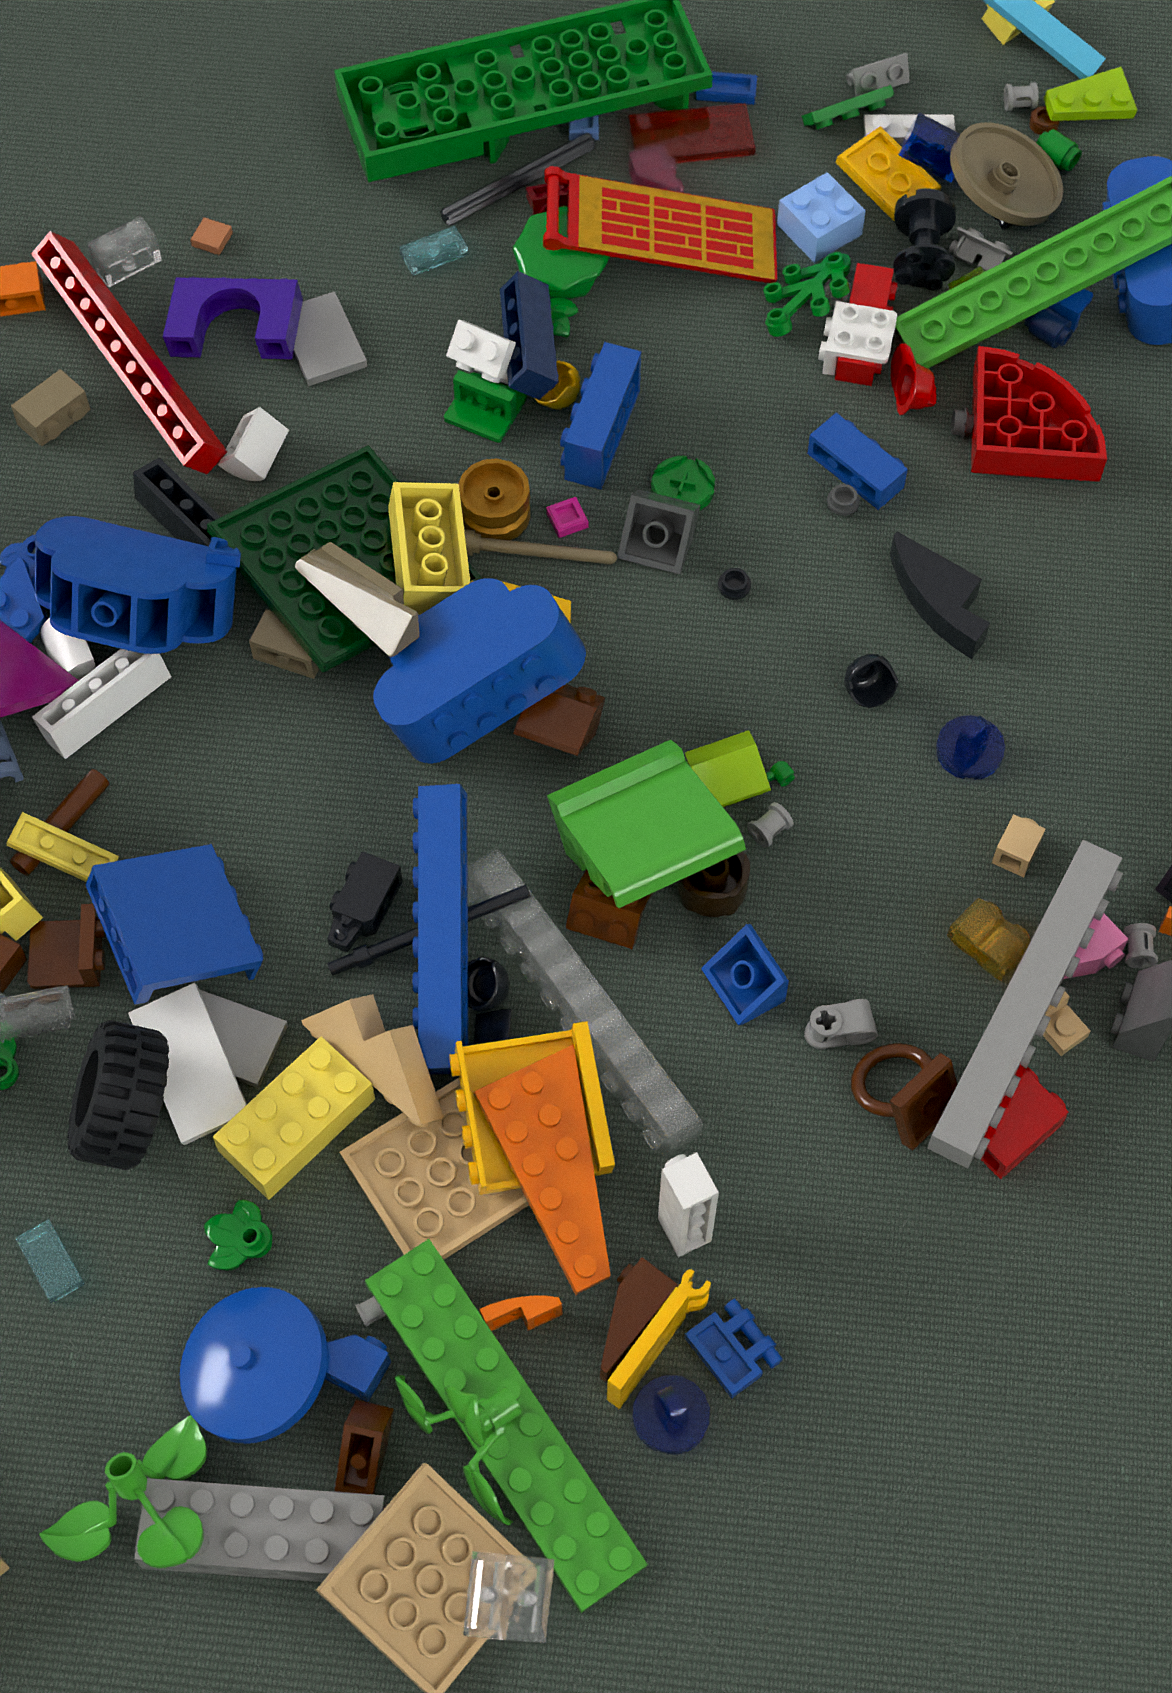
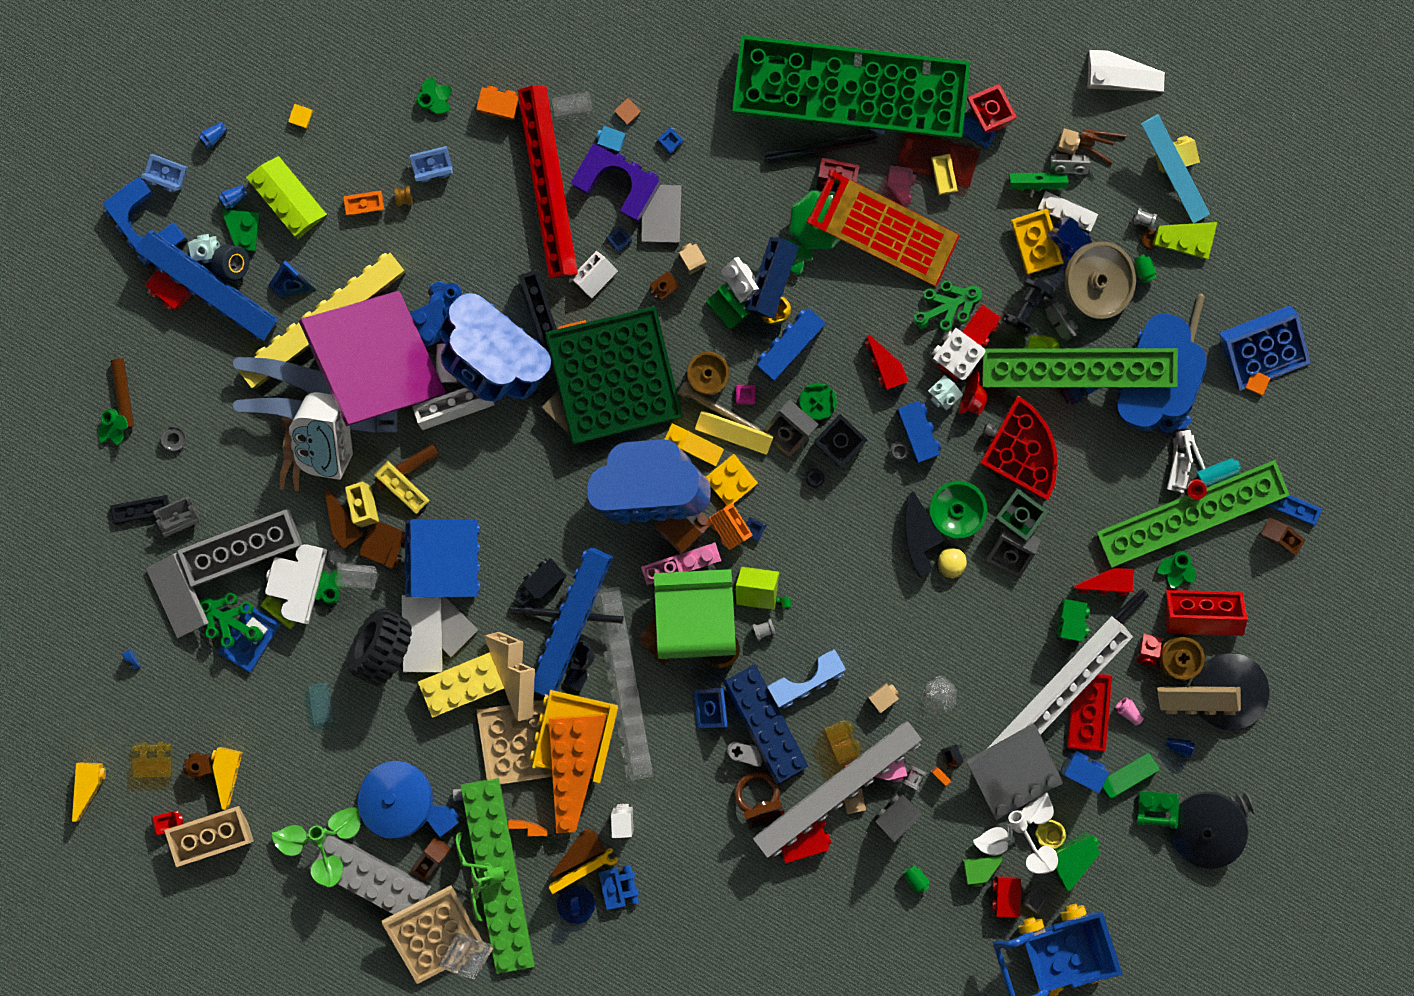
camera: 20 degrees right, 25 degrees up
dark tan brick [11,369,90,447] -> none
green plate [204,1200,272,1270] -> none
blue tile [206,537,241,567] -> none
wedge [295,542,420,657] -> none
light yellow brick [388,482,470,615] -> none
clear light blue plate [400,226,468,276] -> none
light blue brick [777,172,866,263] -> none
black hair [844,654,899,708] -> none
clear blue tile [936,715,1005,780] -> none
none -> dark azure brick [595,126,626,154]
none -> dark blue tile [606,226,633,253]
none -> bright pink slope [641,543,721,585]
none -> reddish brown brick [650,271,680,302]
none -> blue tile [657,127,684,154]
none -> tan slope [679,243,707,275]
none -> light yellow tile [695,410,774,455]
none -> yellow plate [706,454,758,506]
none -> orange brick [709,503,753,550]
none -> dark blue plate [722,664,808,784]
none -> dark blue tile [746,517,767,542]
none -> light blue arch [767,649,846,708]
none -> black brick [813,414,868,469]
none -> red slope [864,335,909,391]
none -> clear hair [922,675,957,714]
none -> light aqua brick [928,375,963,411]
none -> green dish [929,481,987,538]
none -> light yellow tile [931,154,958,196]
none -> light yellow hair [938,547,967,579]
none -> red slope [966,84,1017,132]
none -> dark grey slope [986,526,1041,578]
none -> dark green slope [995,489,1048,541]
none -> tan brick [1056,128,1080,155]
none -> reddish brown plant [1079,129,1127,164]

